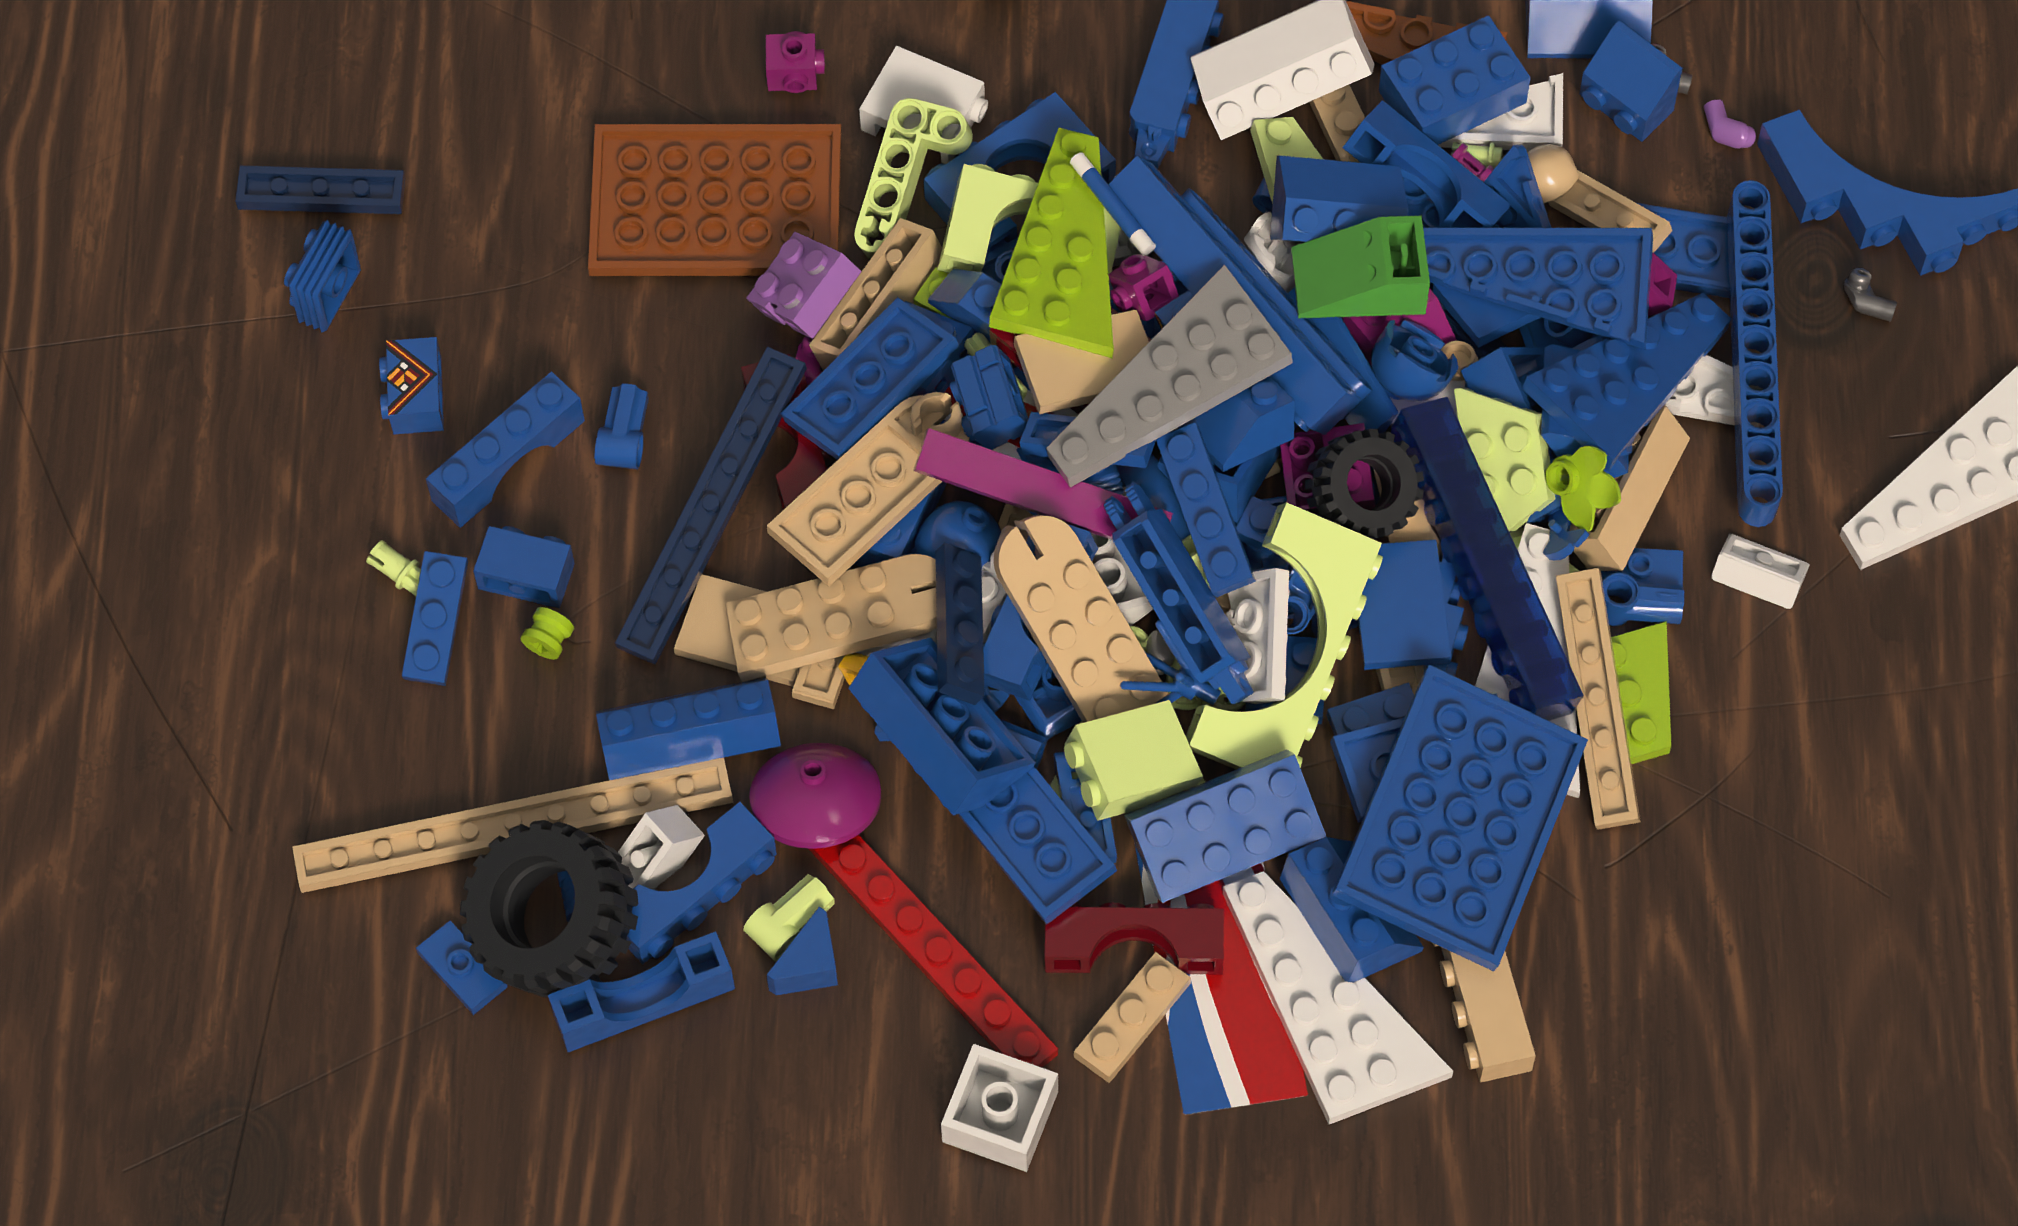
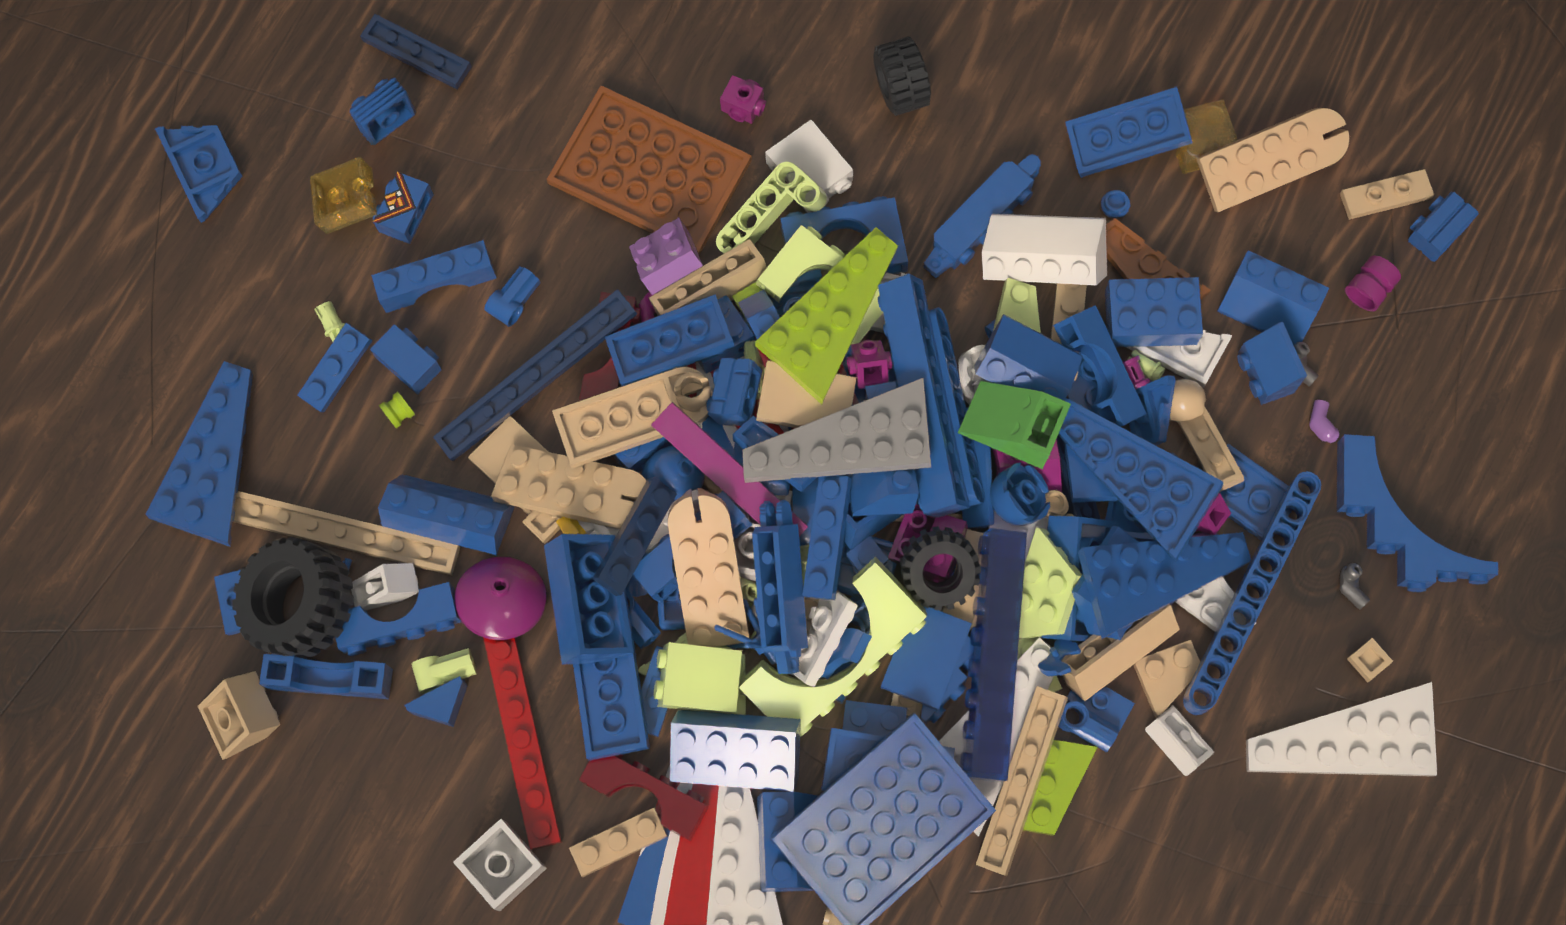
camera: 30 degrees right, 10 degrees up
blue bar [1070,152,1156,256] -> none
lime plate [1546,446,1621,532] -> none
none -> blue wing [146,361,253,547]
none -> blue wing [155,125,243,223]
none -> tan slope [198,671,281,760]
none -> clear yellow piece [310,157,377,234]
none -> blue tile [821,628,872,679]
none -> tan wing [1133,640,1200,718]
none -> tan plate [1347,638,1393,682]

